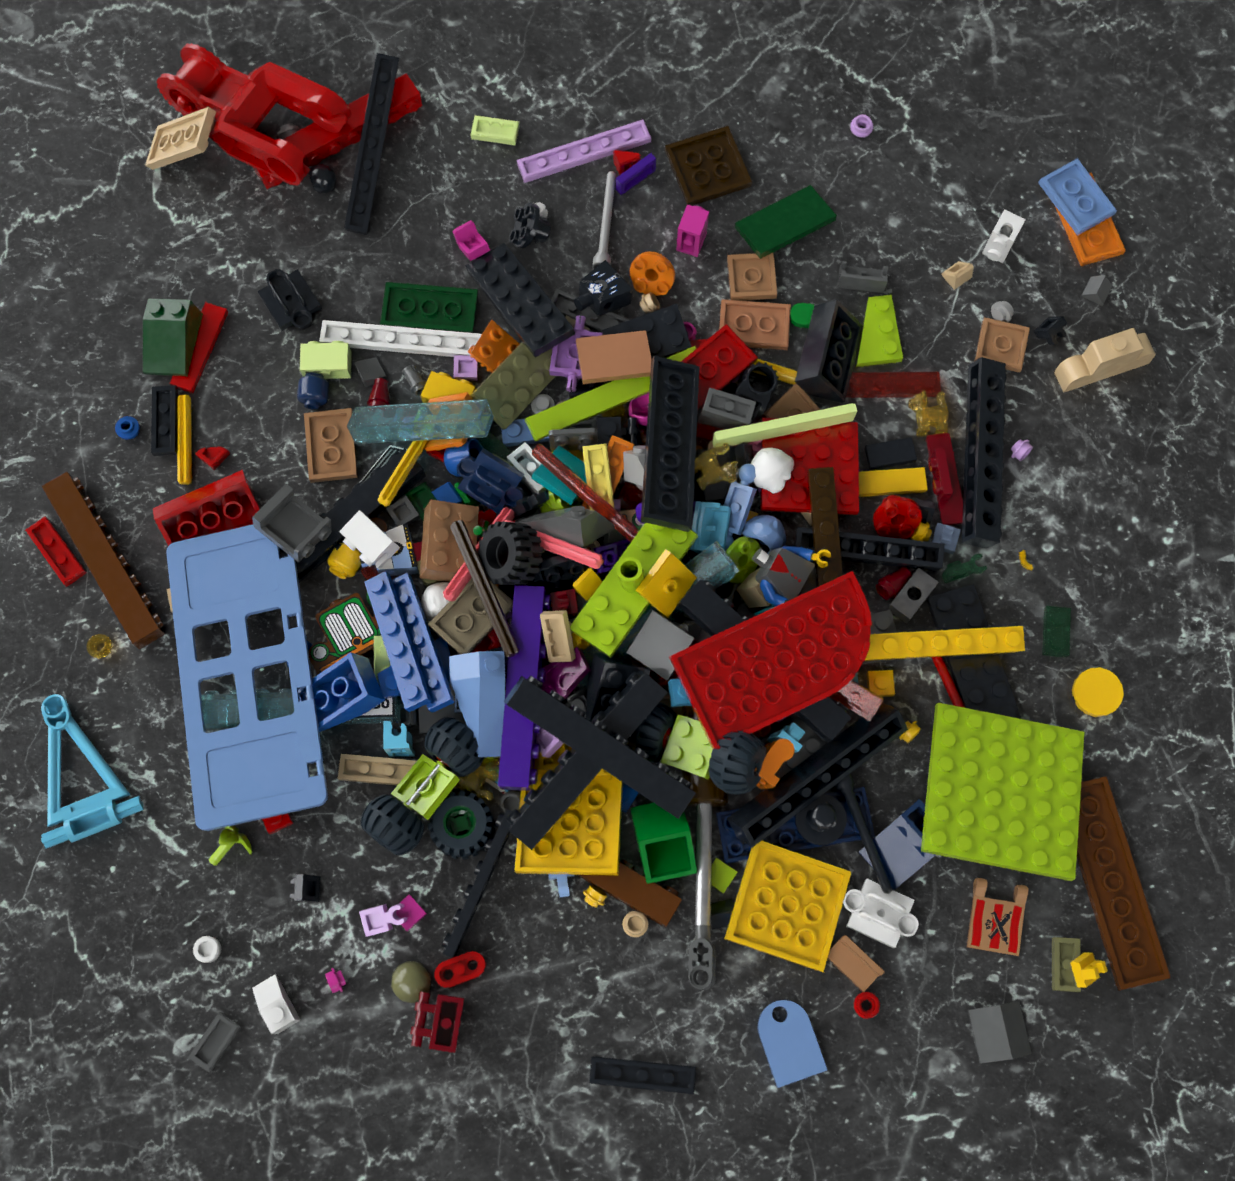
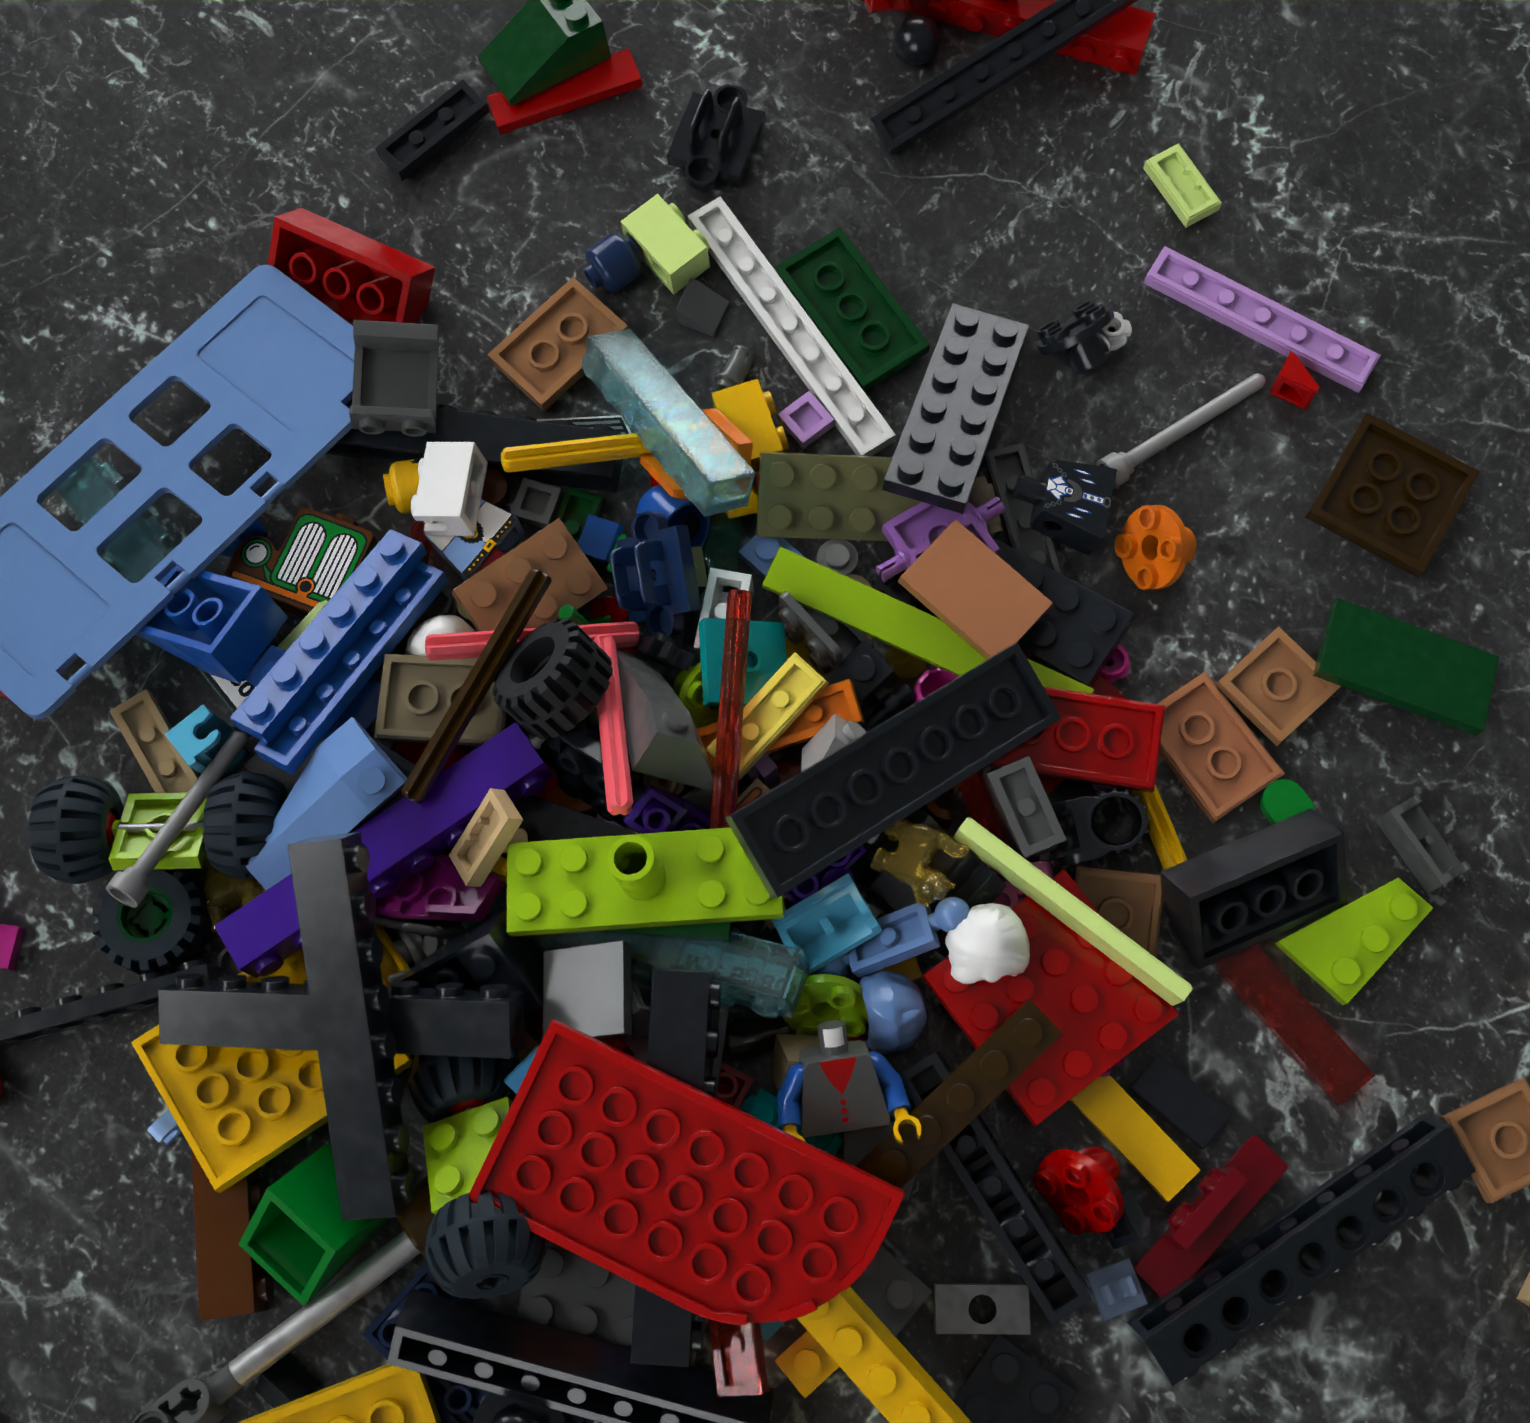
camera: 60 degrees right, 0 degrees up
red tile [25,516,87,587] -> none
reddish brown brick [42,472,165,650] -> none
clear yellow plate [87,634,112,659] -> none
blue plate [115,416,140,440] -> none
yellow axle [177,395,192,485] -> none
red tile [195,446,230,471] -> none
dark red cone [367,378,390,415] -> none
dark pink bracket [453,220,490,261] -> none
orange hinge [468,320,520,373] -> none
dark red tile [550,589,579,617] -> none
yellow slope [573,568,603,601] -> none
yellow plate [583,885,607,908] -> none
dark purple tile [616,153,656,195] -> none
tan plate [622,911,648,937] -> none
yellow plate [636,549,697,618] -> none
tan plate [640,292,660,314] -> none
dark pink brick [676,204,709,257] -> none
lime tile [711,858,737,894] -> none
orange hips [754,723,805,790] -> none
dark red cone [876,567,912,600] -> none
clear yellow animal [908,390,949,436] -> none
yellow plate [910,522,932,542] -> none
clear green plate [942,554,987,583] -> none
lavender plate [1011,439,1033,461] -> none
none -> light grey piece [106,731,247,908]

